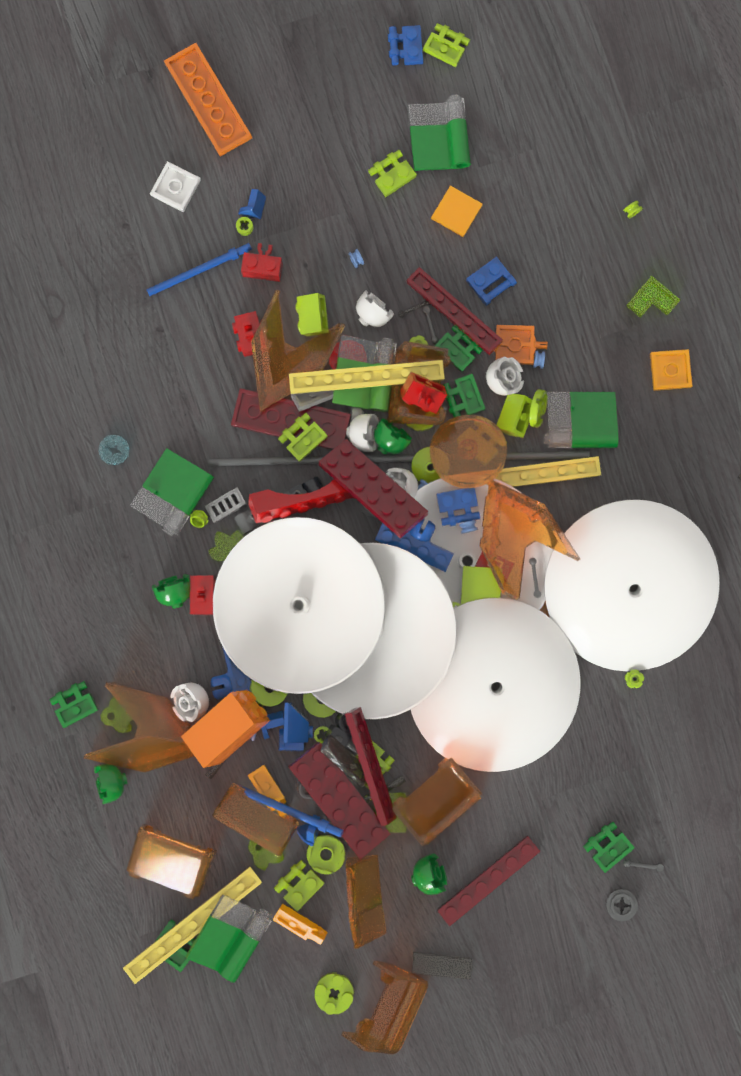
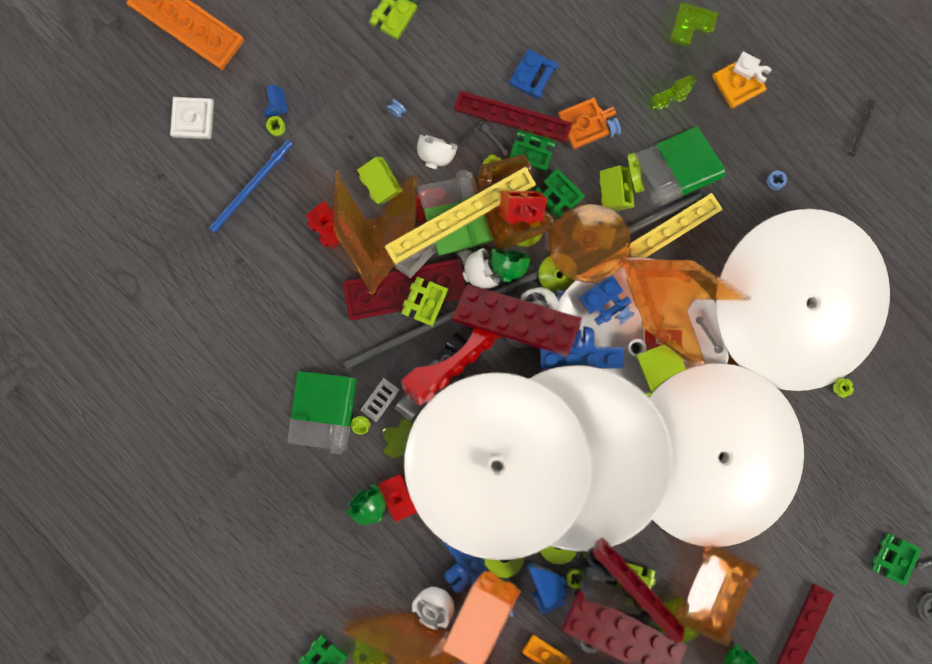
camera: 30 degrees left, 0 degrees up
clear light blue gear [99,435,130,465] -> none
red brick [241,243,283,282] -> none
blue tile [261,710,284,740] -> none
light orange tile [431,185,483,237] -> none
white cylinder [486,357,524,396] -> none
none -> clear neon green plate [649,74,697,109]
none -> white plate [732,52,771,83]
none -> medium blue bush [767,171,787,190]

